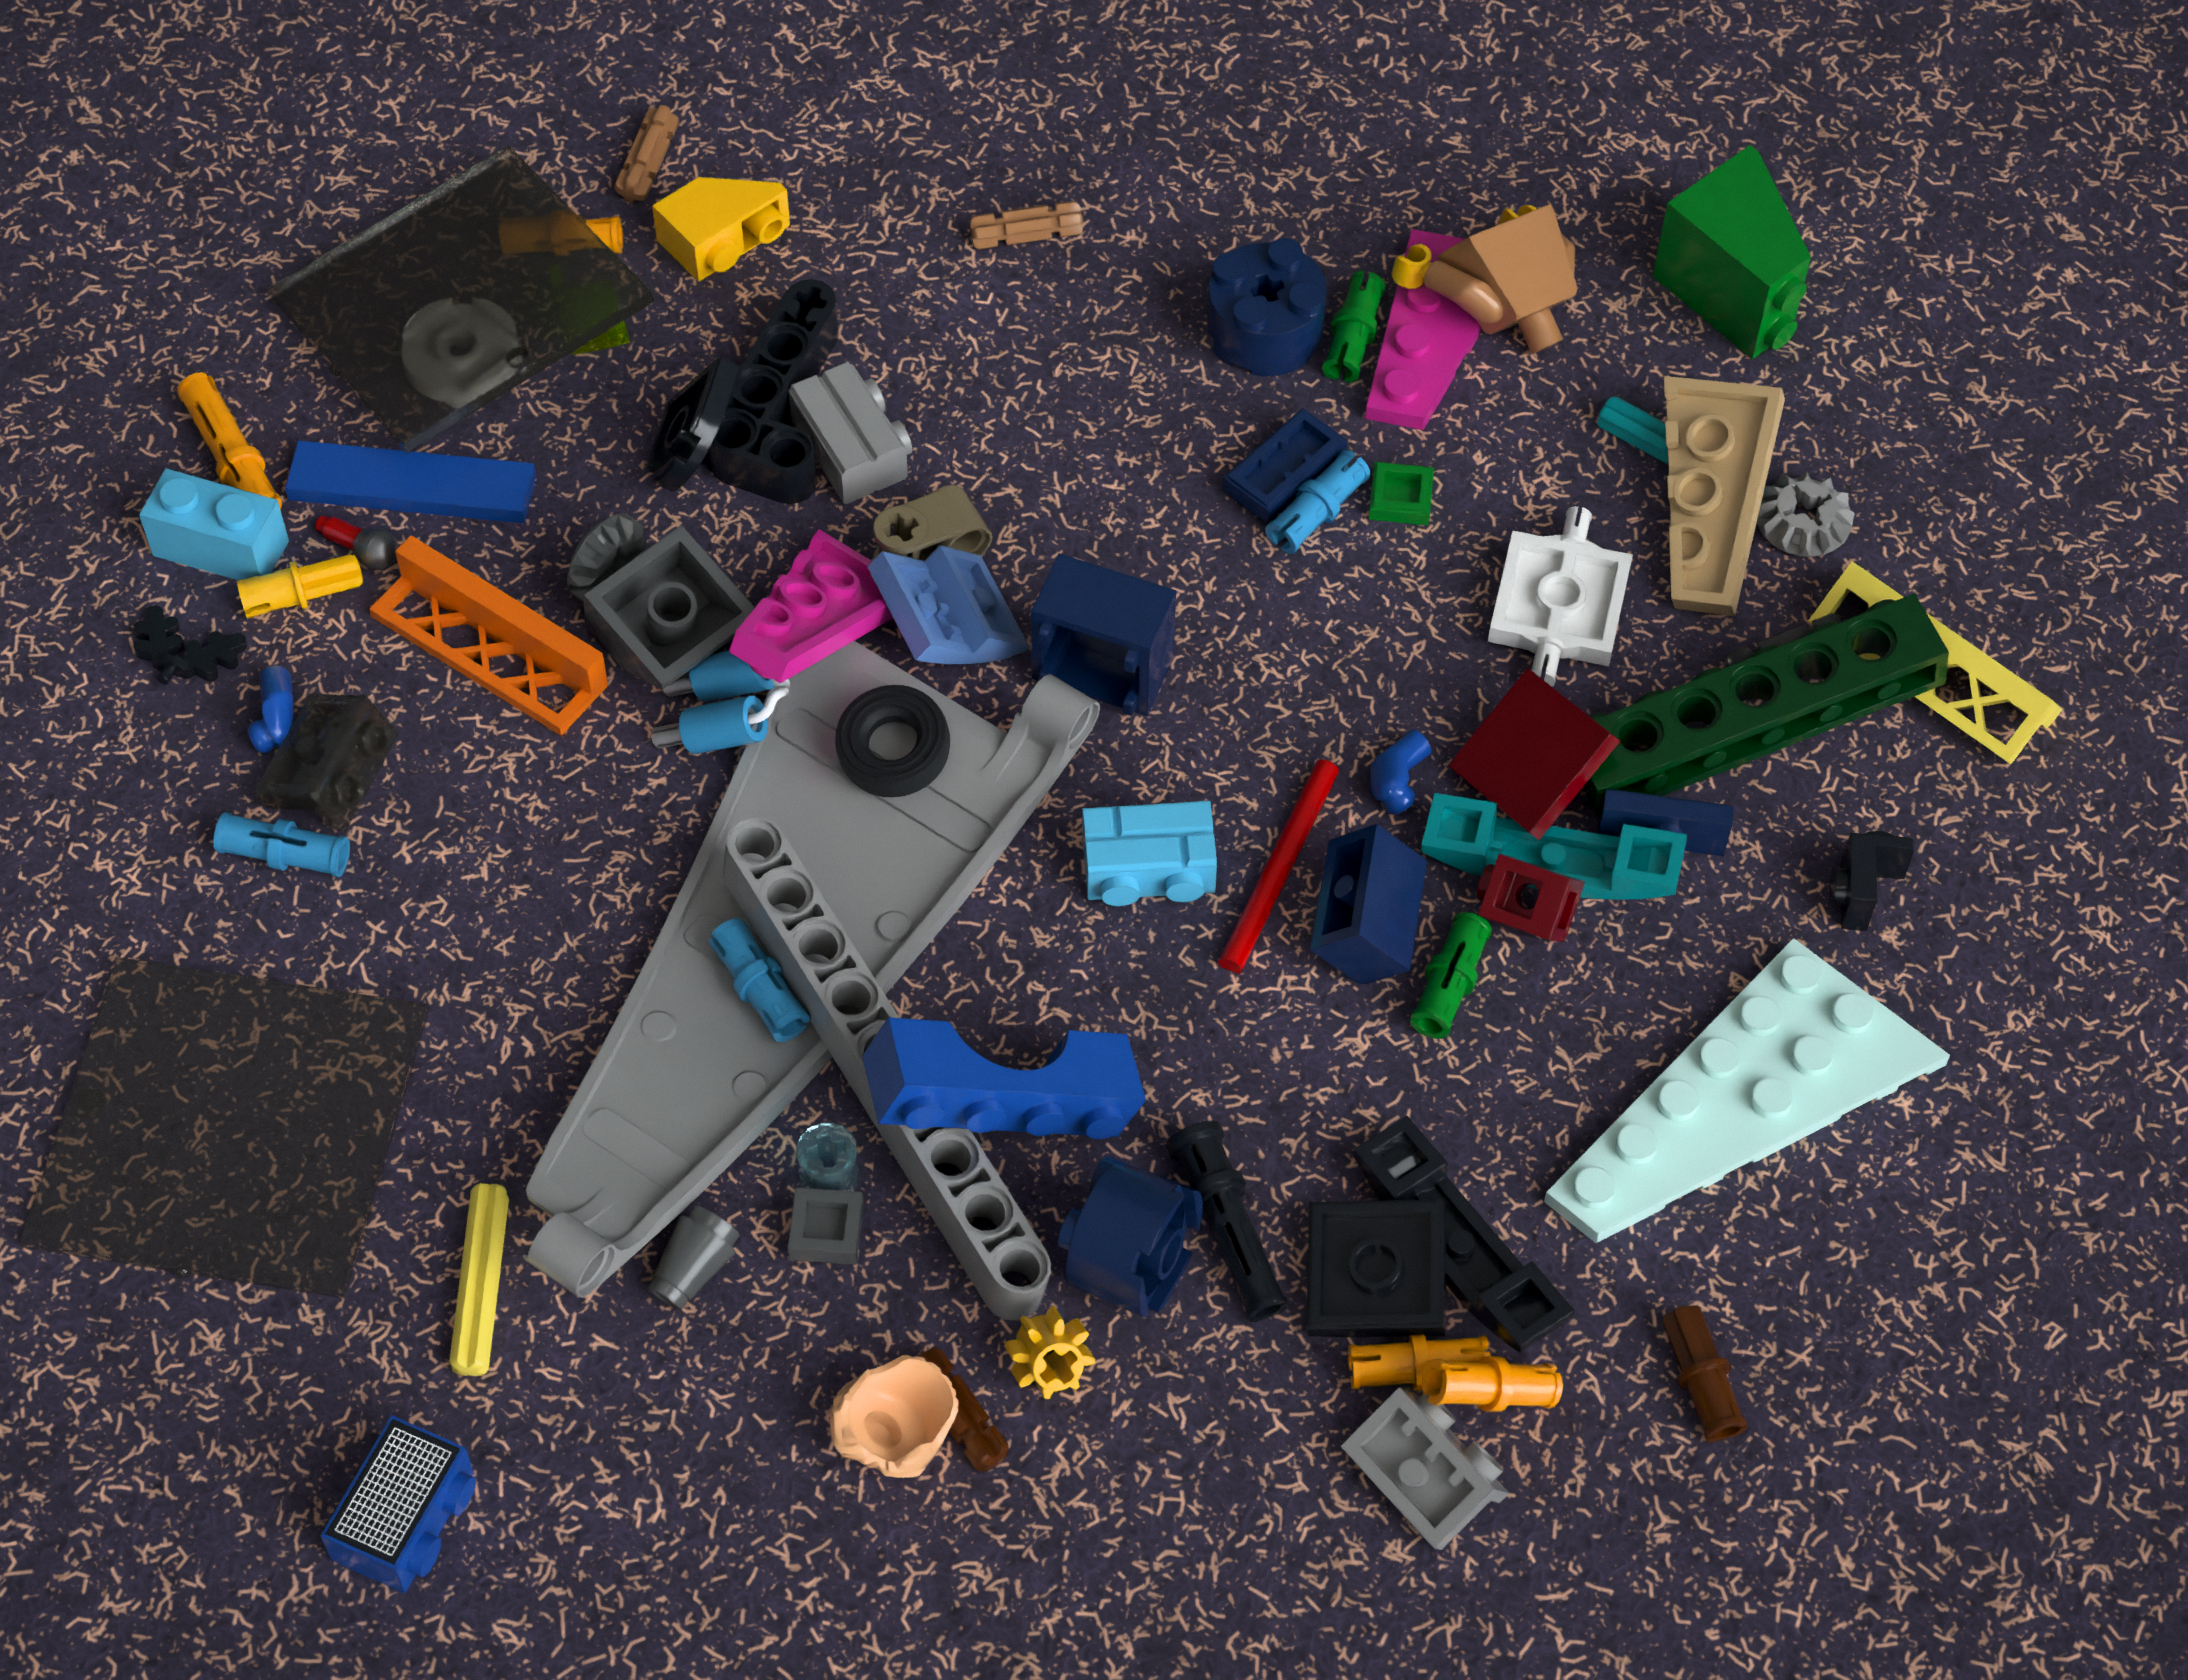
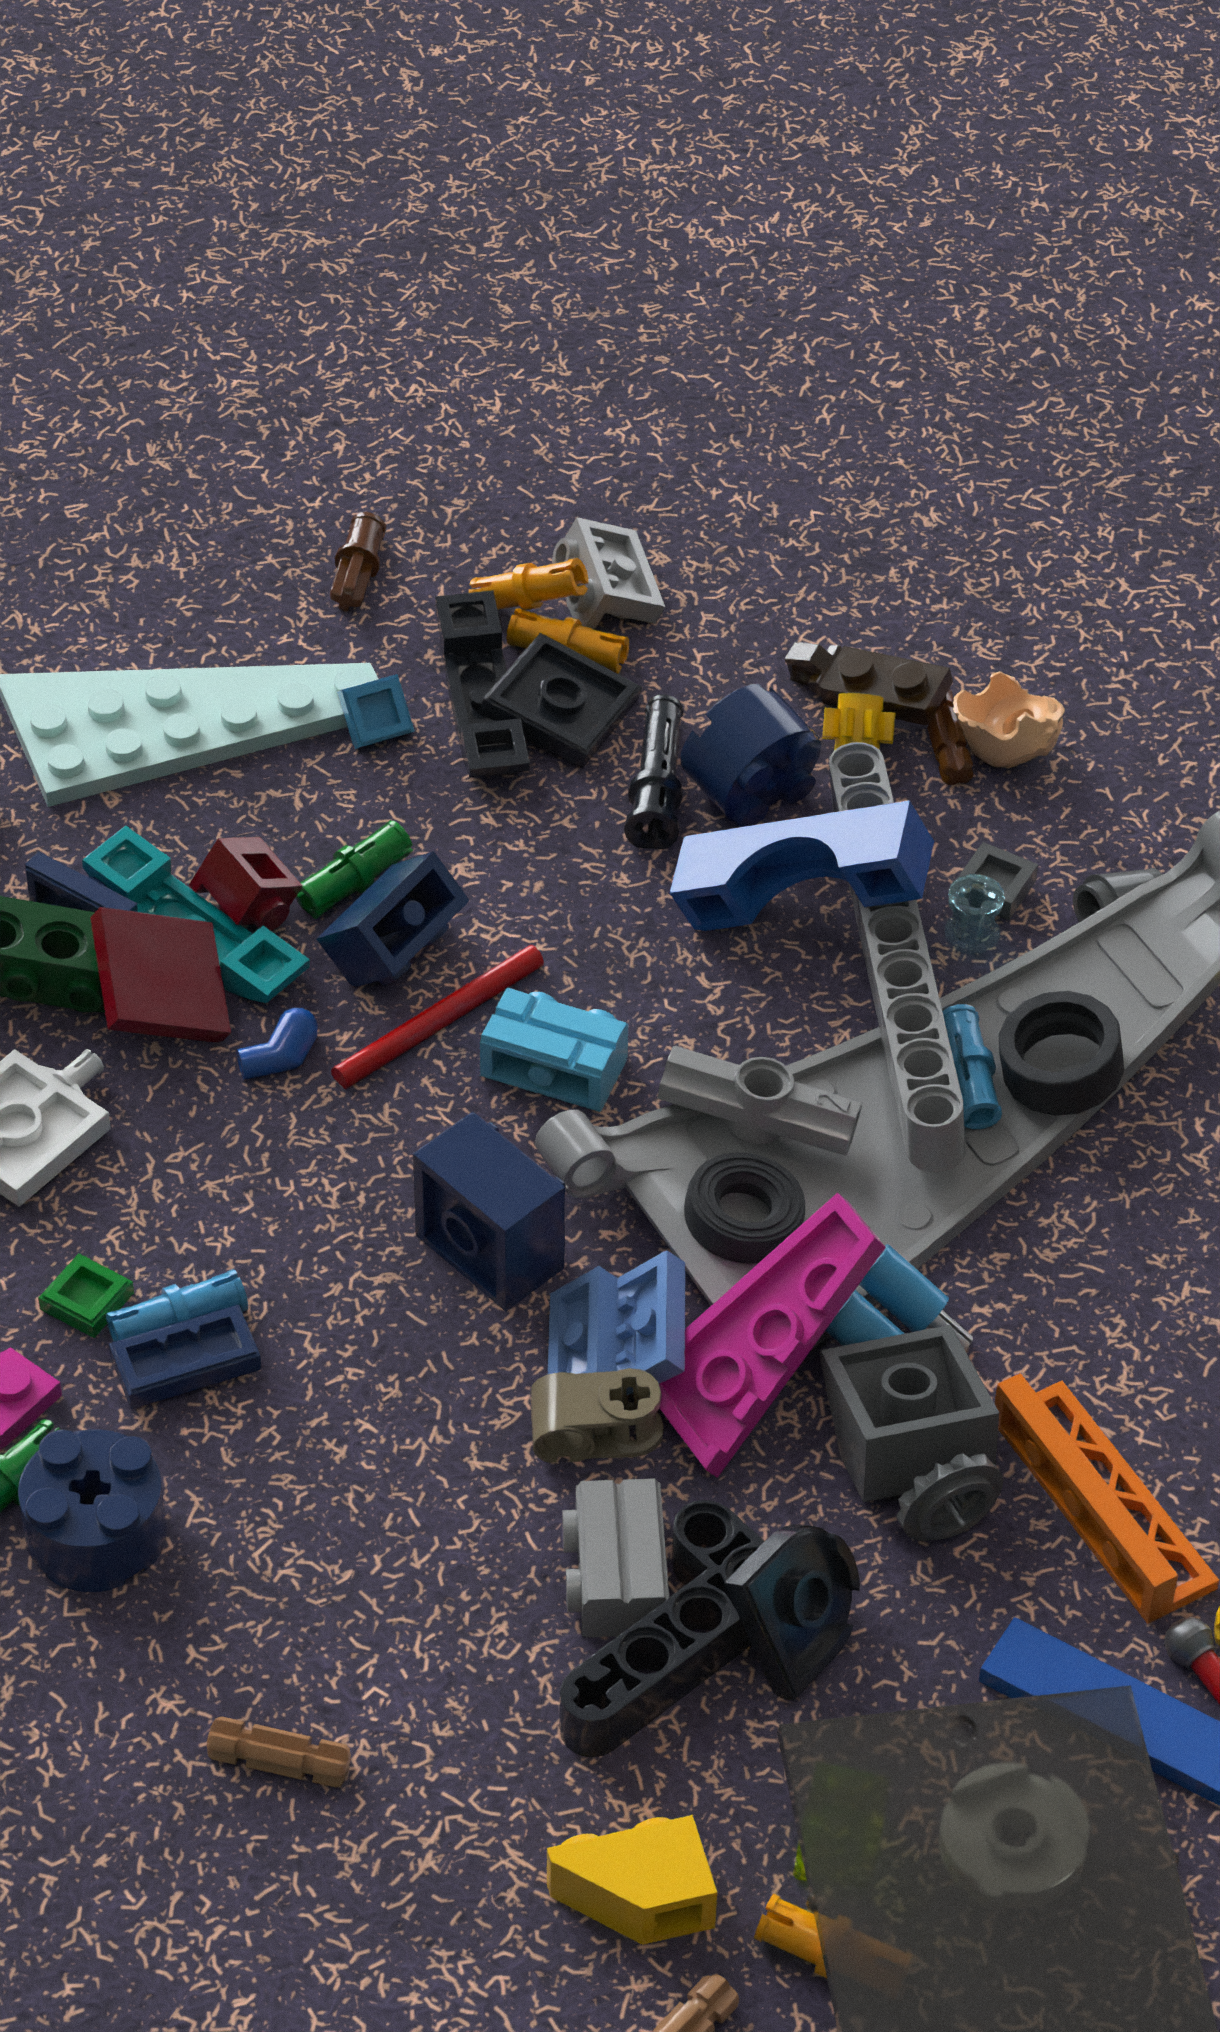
camera: 155 degrees left, 10 degrees down
none -> dark azure tile [337,674,414,749]
none -> light grey piece [657,1046,863,1156]
none -> dark brown hinge [785,642,953,726]
none -> black tyre [998,990,1124,1116]

